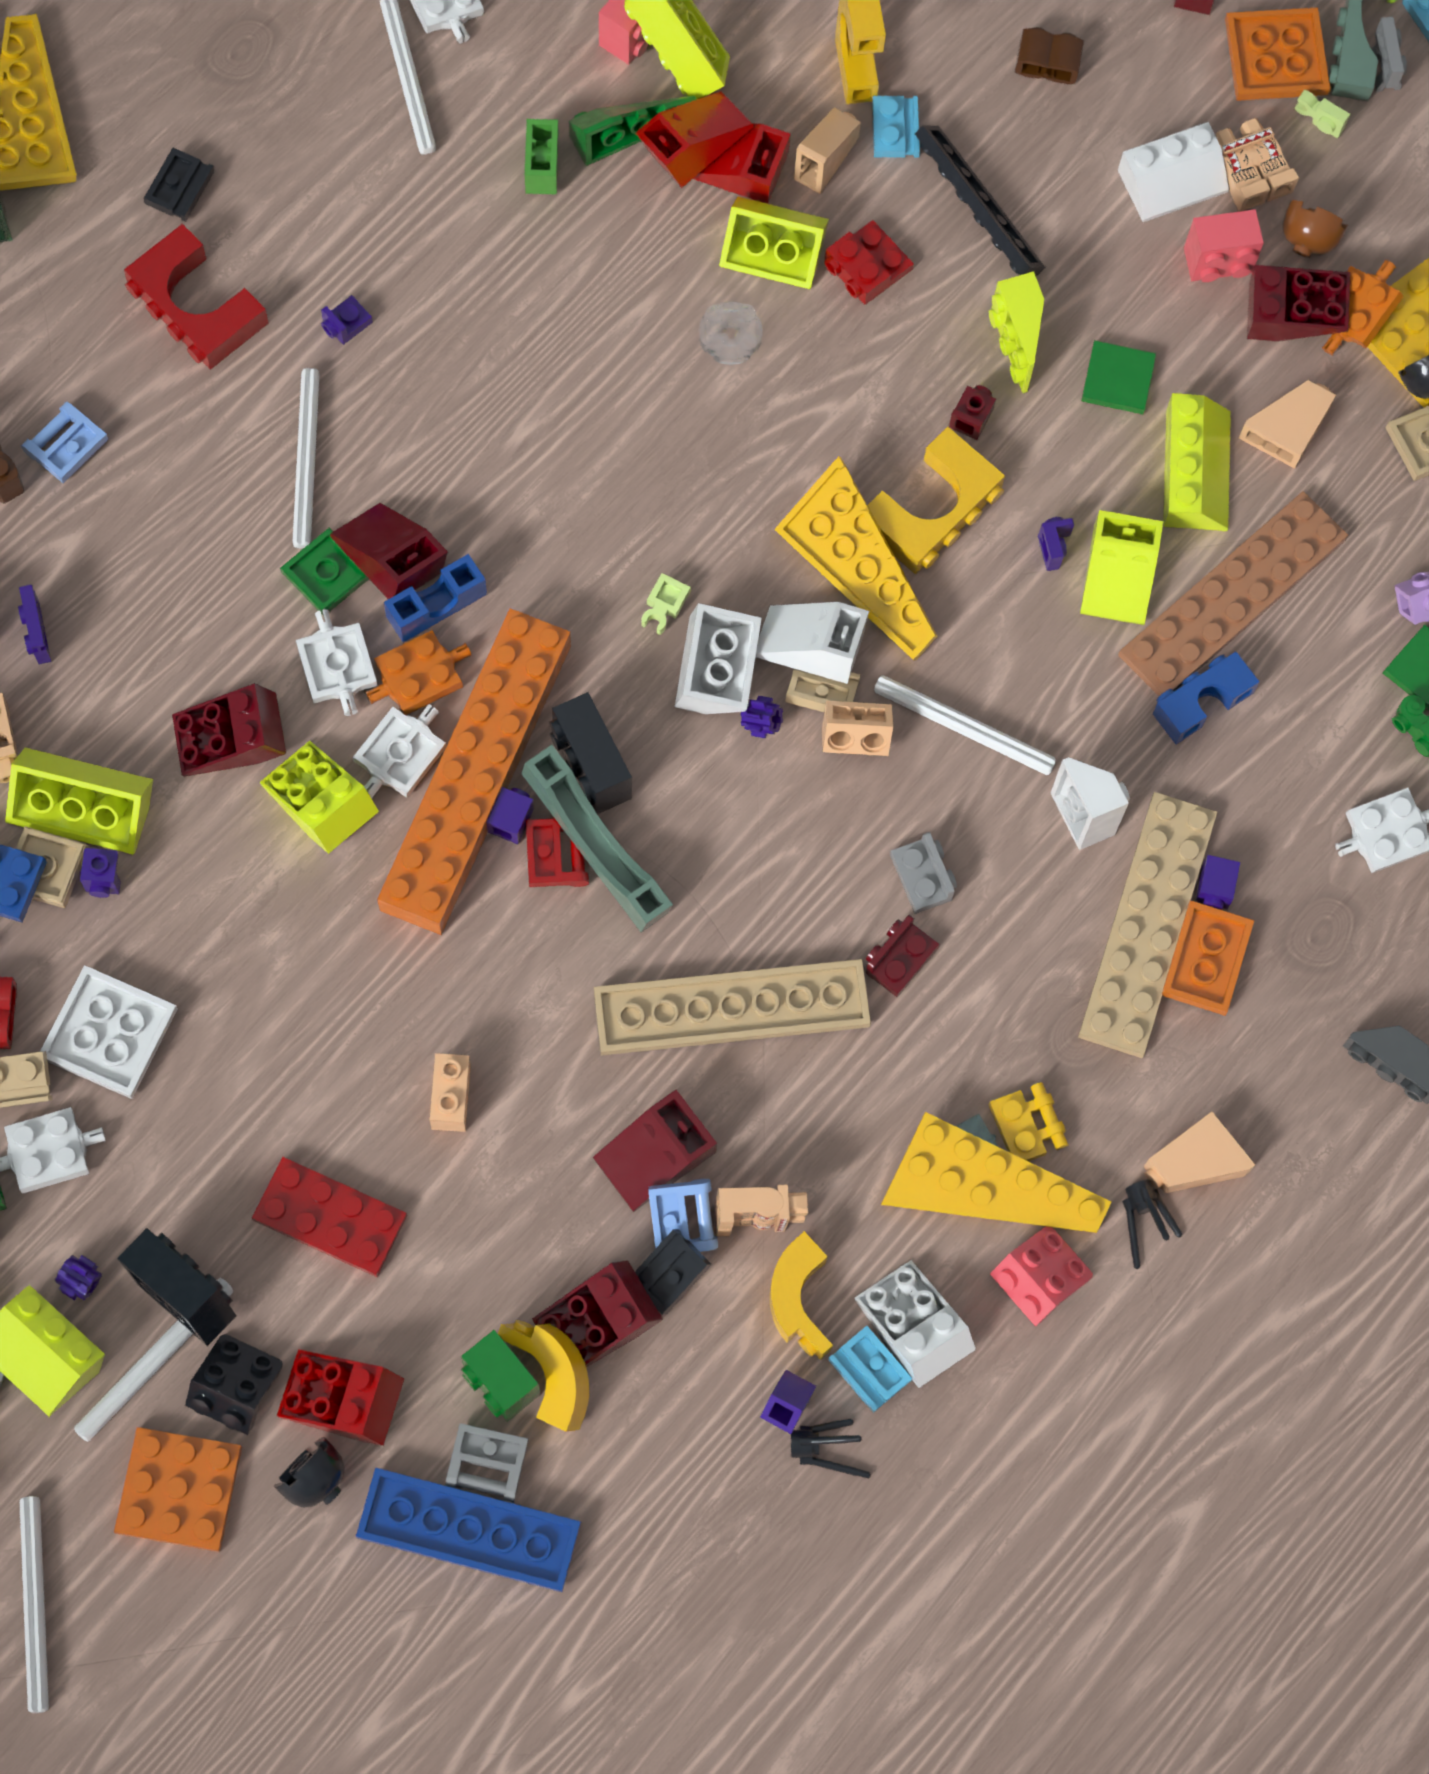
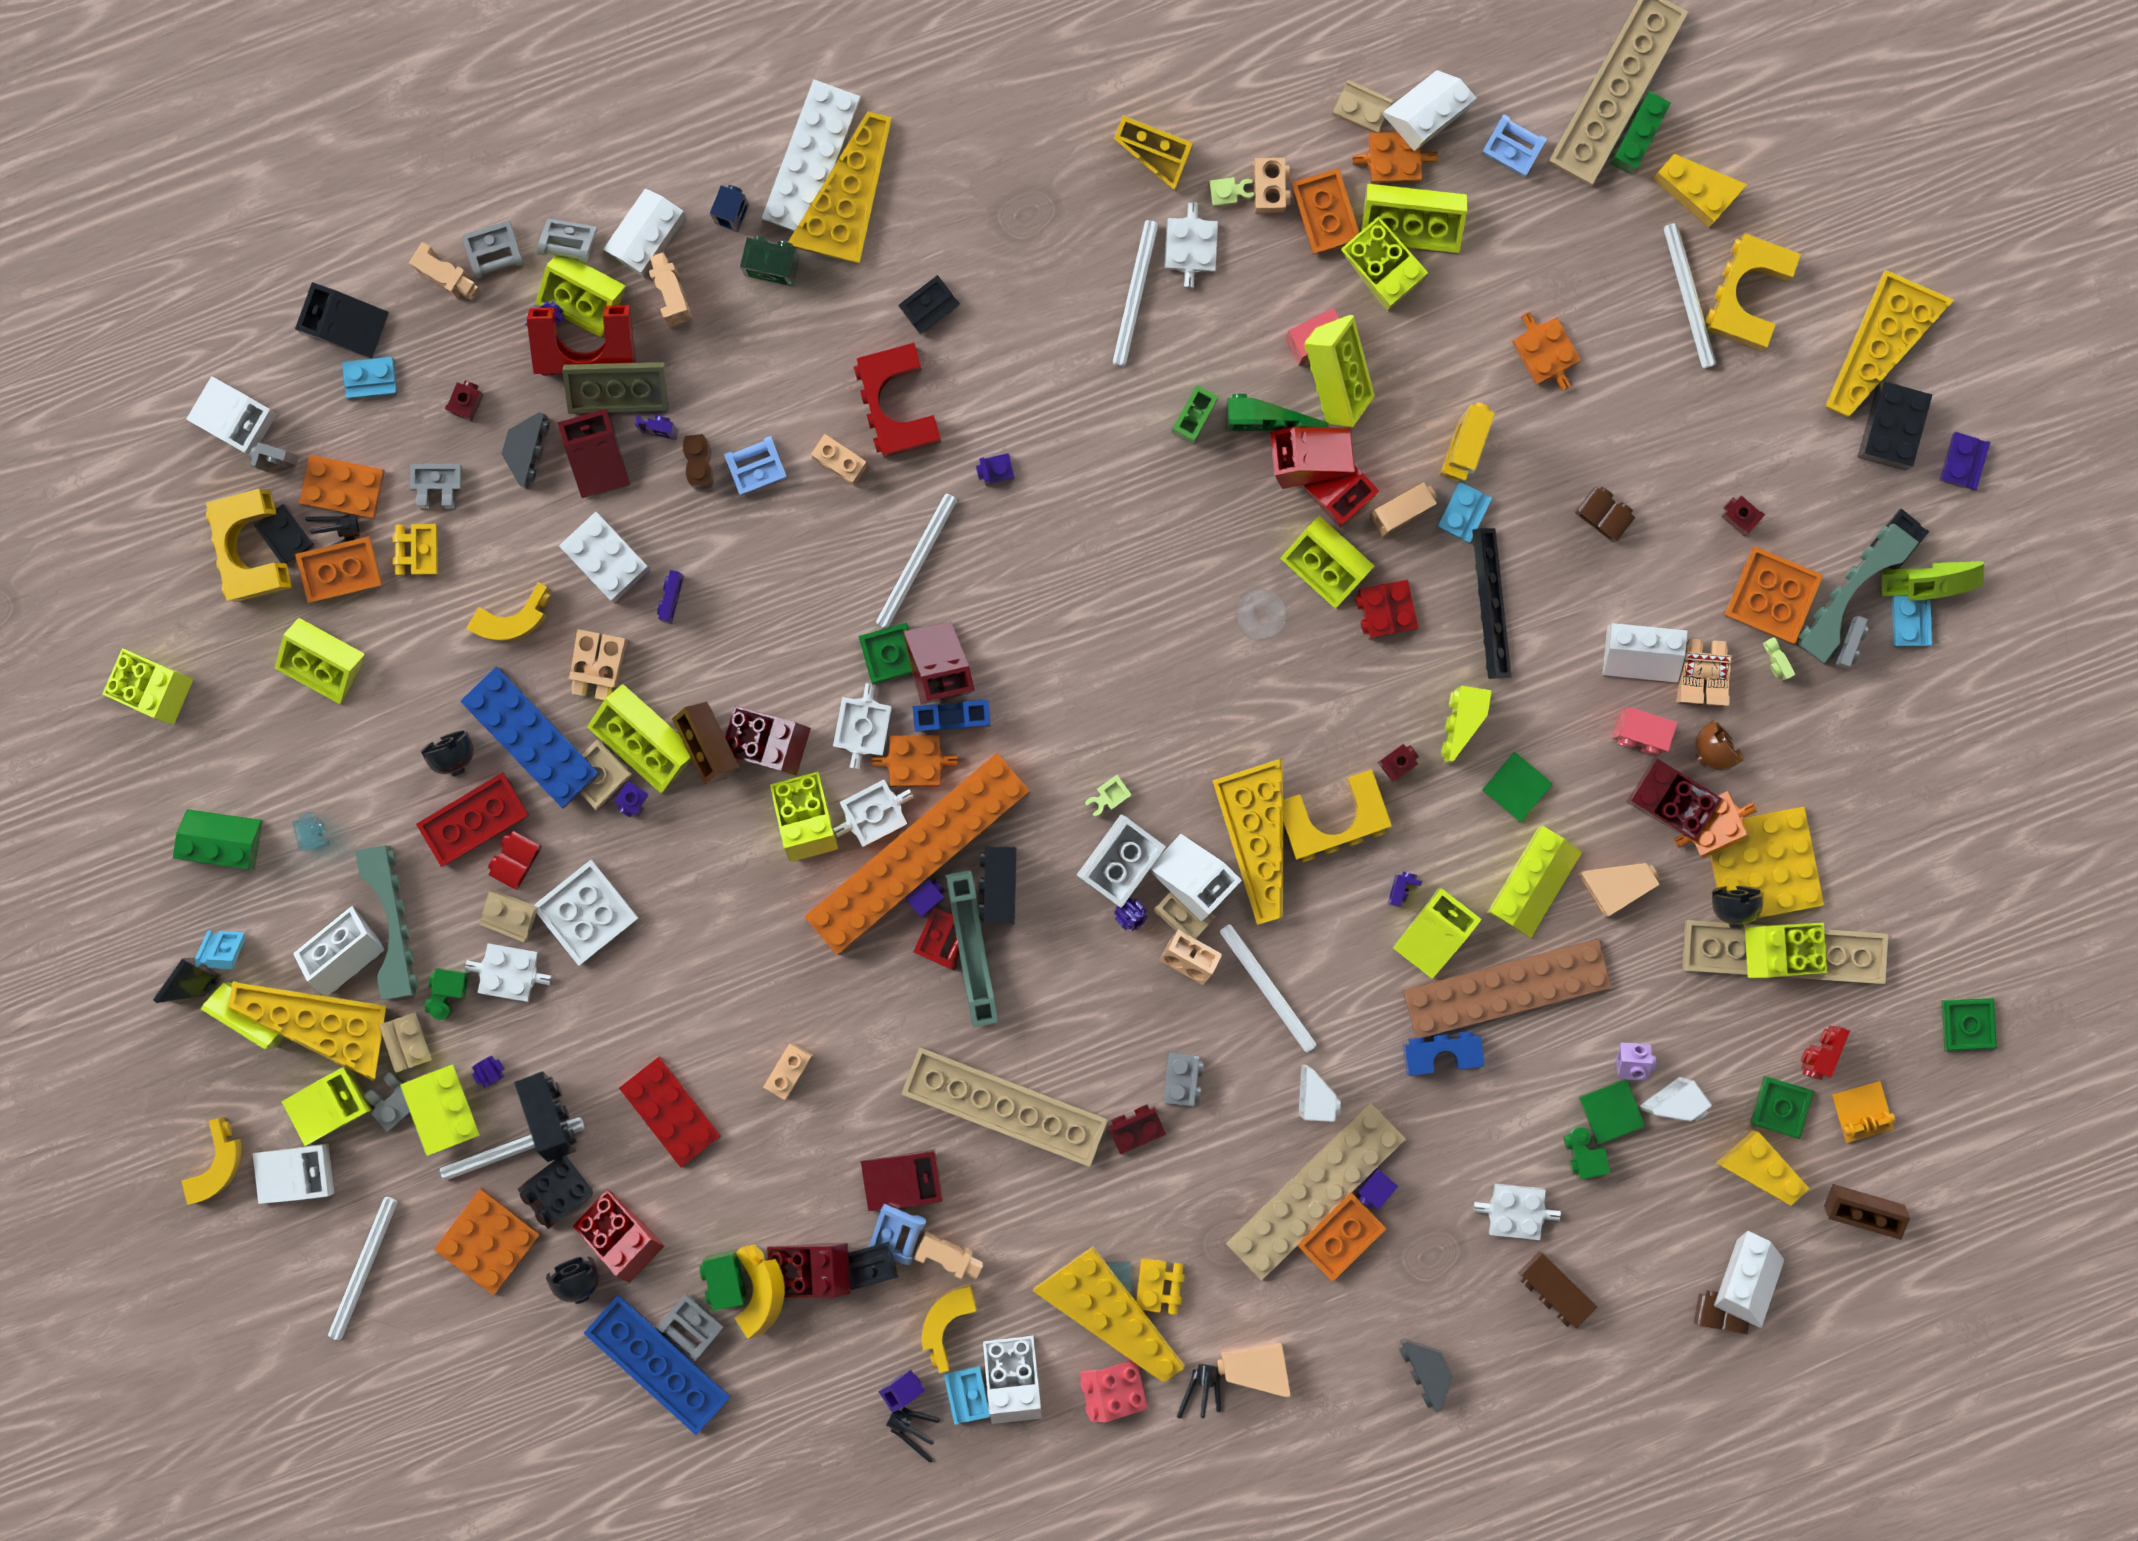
camera: 30 degrees right, 15 degrees up
none -> reddish brown brick [672,702,740,785]
none -> light nougat brick [811,434,868,486]

